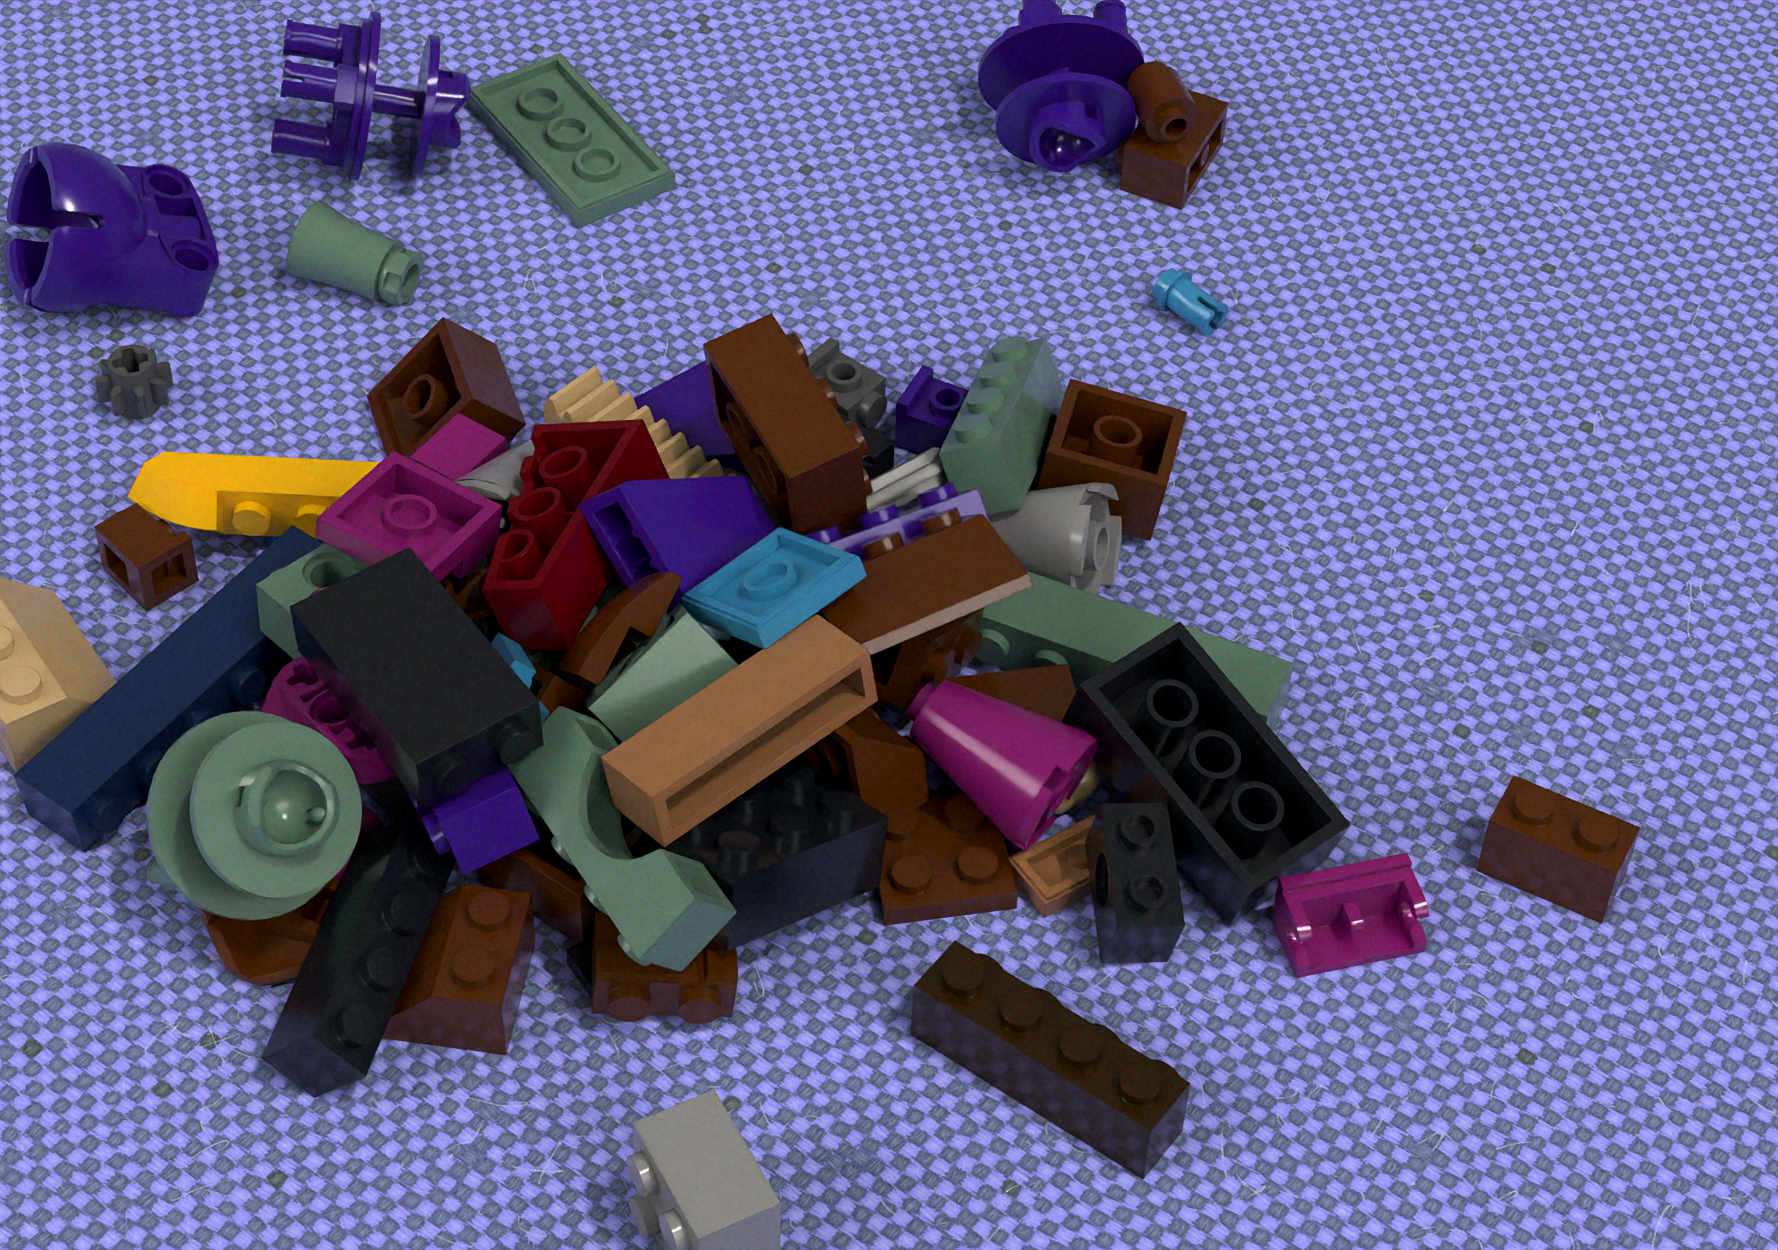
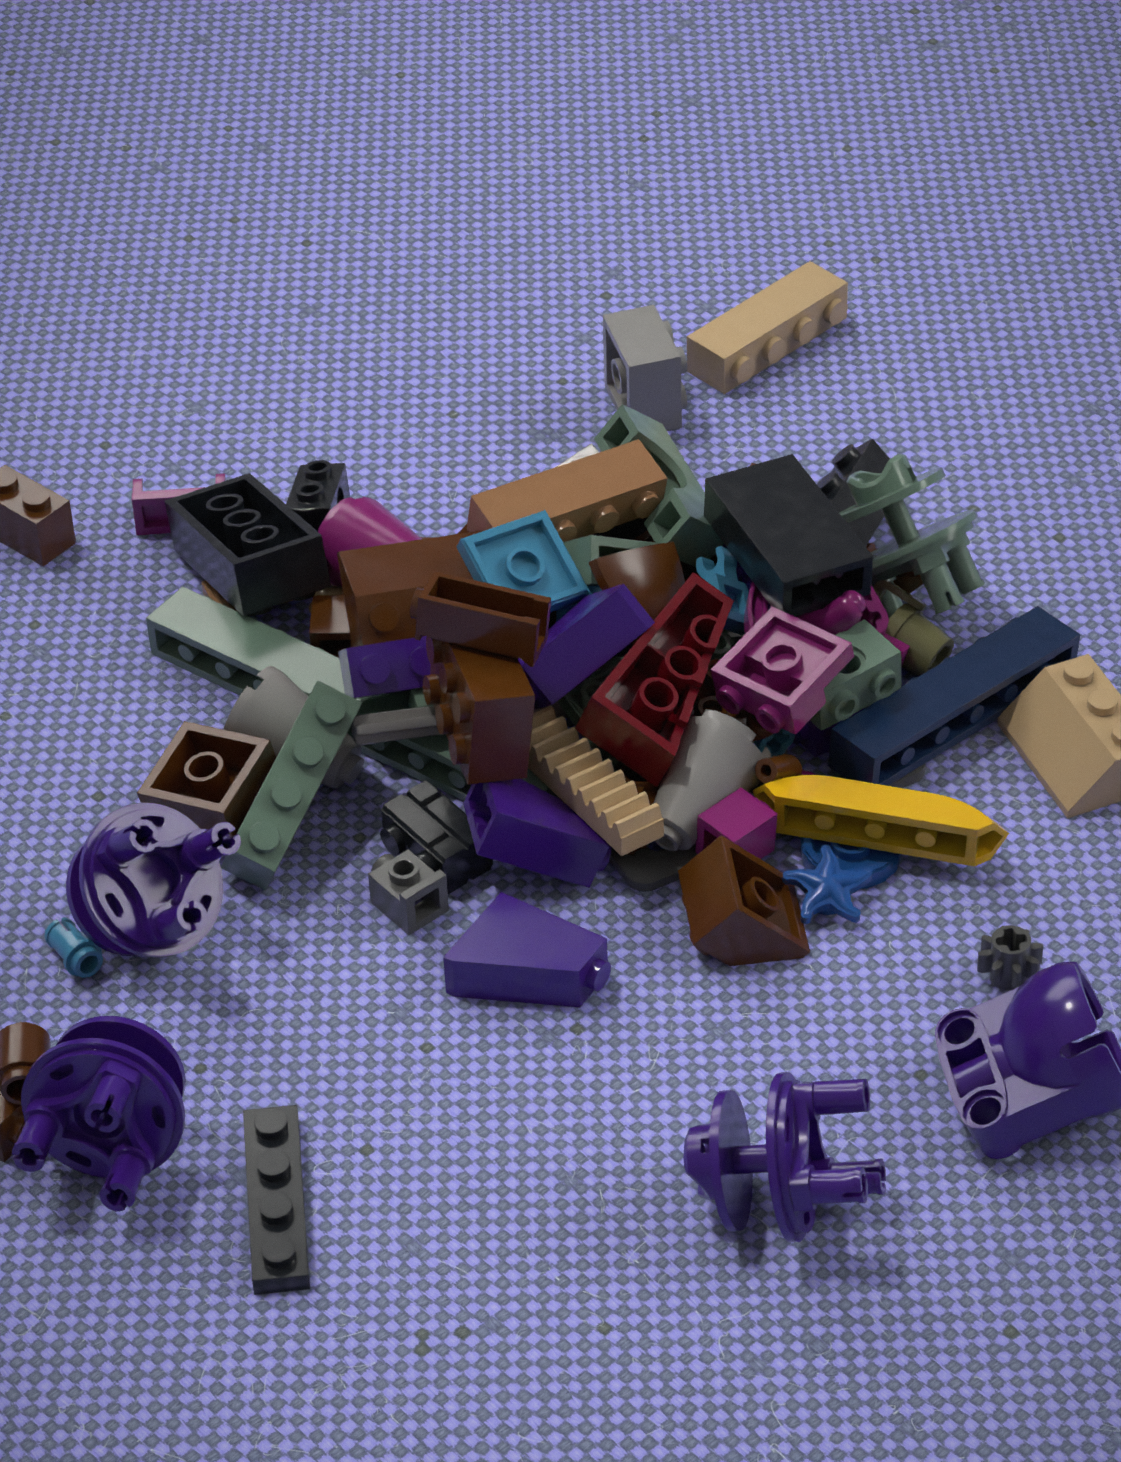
camera: 165 degrees left, 5 degrees down
reddish brown brick [94,502,199,611] -> none
sand green plant [287,201,424,307] -> none
sand green tile [466,53,675,228] -> none
dark purple brick [895,365,969,454] -> none
dark brown brick [911,941,1190,1179] -> none
none -> dark purple piece [66,803,241,958]
none -> black plate [243,1105,310,1295]
none -> reddish brown window [410,571,551,667]
none -> dark purple slope [443,892,611,1008]
none -> blue animal [782,845,873,924]

